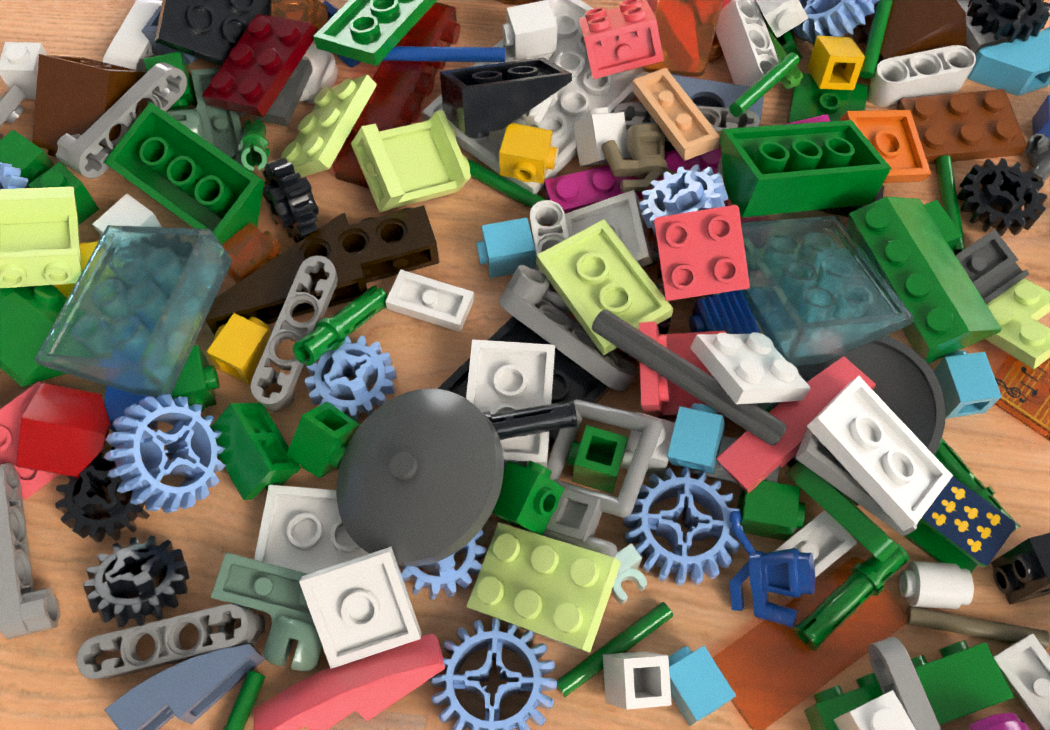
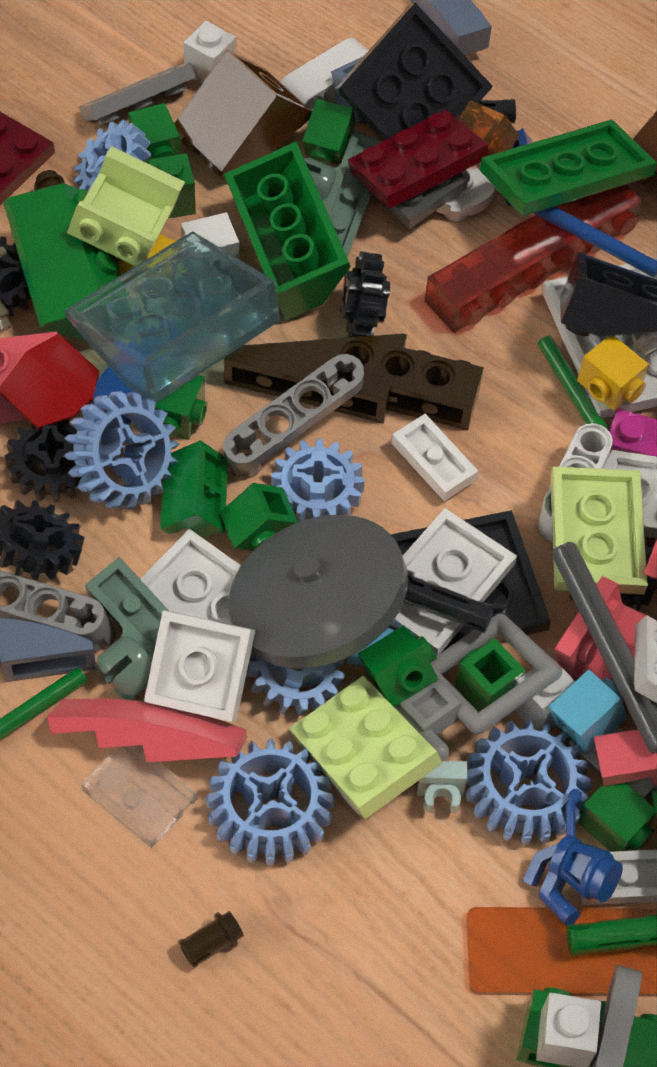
camera: 30 degrees right, 5 degrees down
light grey beam [55,62,187,178] -> none
yellow brick [206,313,271,386] -> none
clear orange brick [214,223,281,283] -> none
green pin [239,119,270,171] -> none
yellowish green plate [281,74,377,177] -> none
green pin [292,286,388,366] -> none
yellowish green panel [351,110,471,213] -> none
medium azure brick [476,218,535,278] -> none
light grey beam [499,265,637,392] -> none
green bar [556,602,673,698] -> none
white brick [603,651,671,710] -> none
medium azure brick [668,646,736,726] -> none

